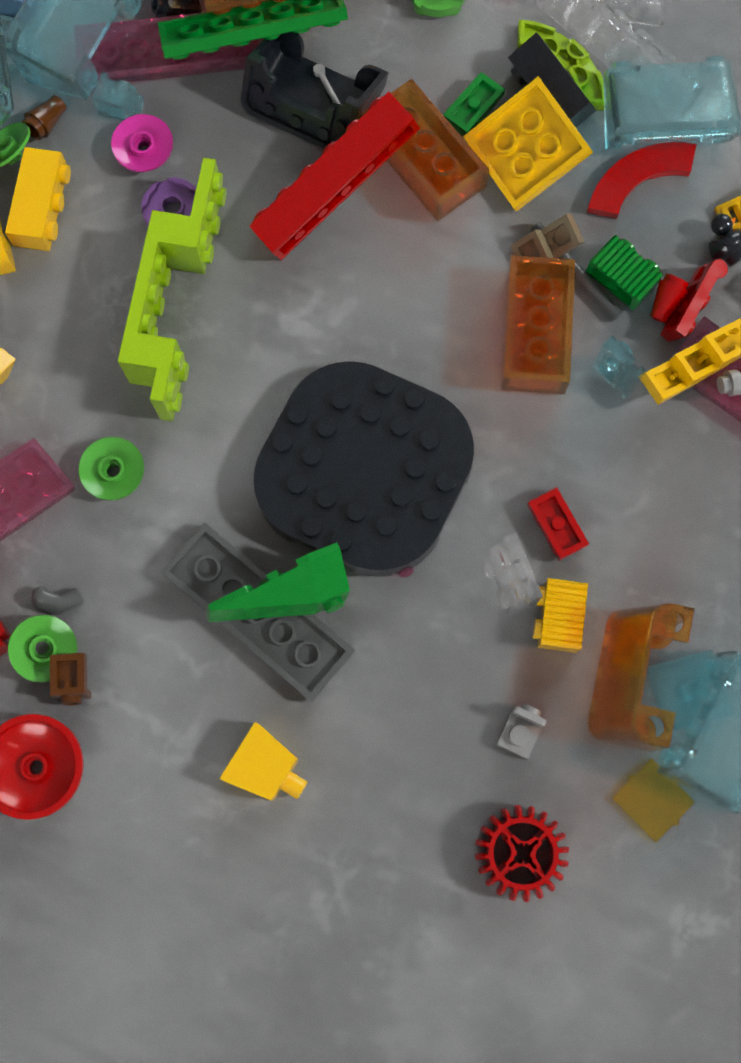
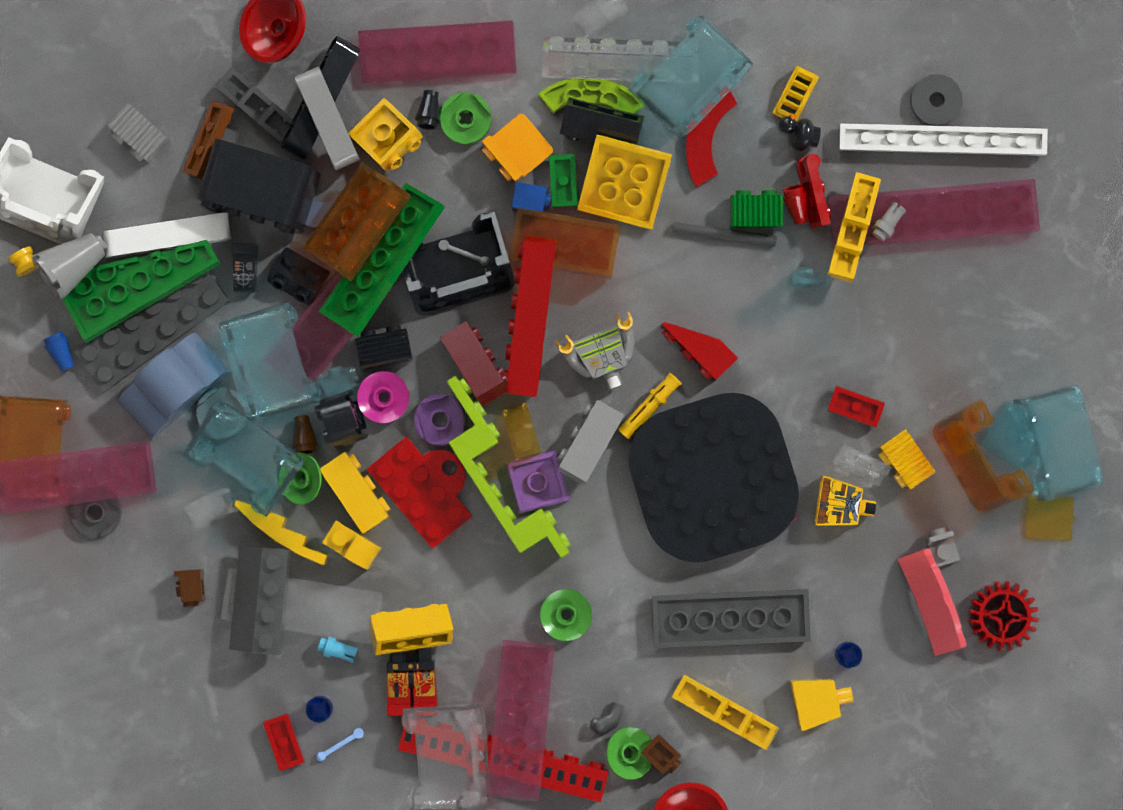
camera: 40 degrees left, 10 degrees up
green wedge [206,542,350,622] -> none
clear orange brick [501,255,575,395] -> none
dark tan slope [510,214,585,273] -> none
none -> black brick [315,389,368,449]
none -> black brick [355,325,413,370]
none -> red plate [367,436,472,549]
none -> dark red brick [440,321,509,407]
none -> light orange bracket [482,114,553,184]
none -> clear yellow slope [502,403,541,460]
none -> medium lavender tile [506,450,569,514]
none -> blue brick [512,182,551,215]
none -> light grey torso [555,312,635,390]
none -> light grey brick [556,400,624,486]
none -> yellow pin [617,372,682,440]
none -> red slope [661,322,738,381]
none -> yellow slope [672,674,779,750]
none -> torso [813,476,876,526]
none -> clear blue wheel [835,641,863,668]
none -> coral windscreen [897,548,967,656]

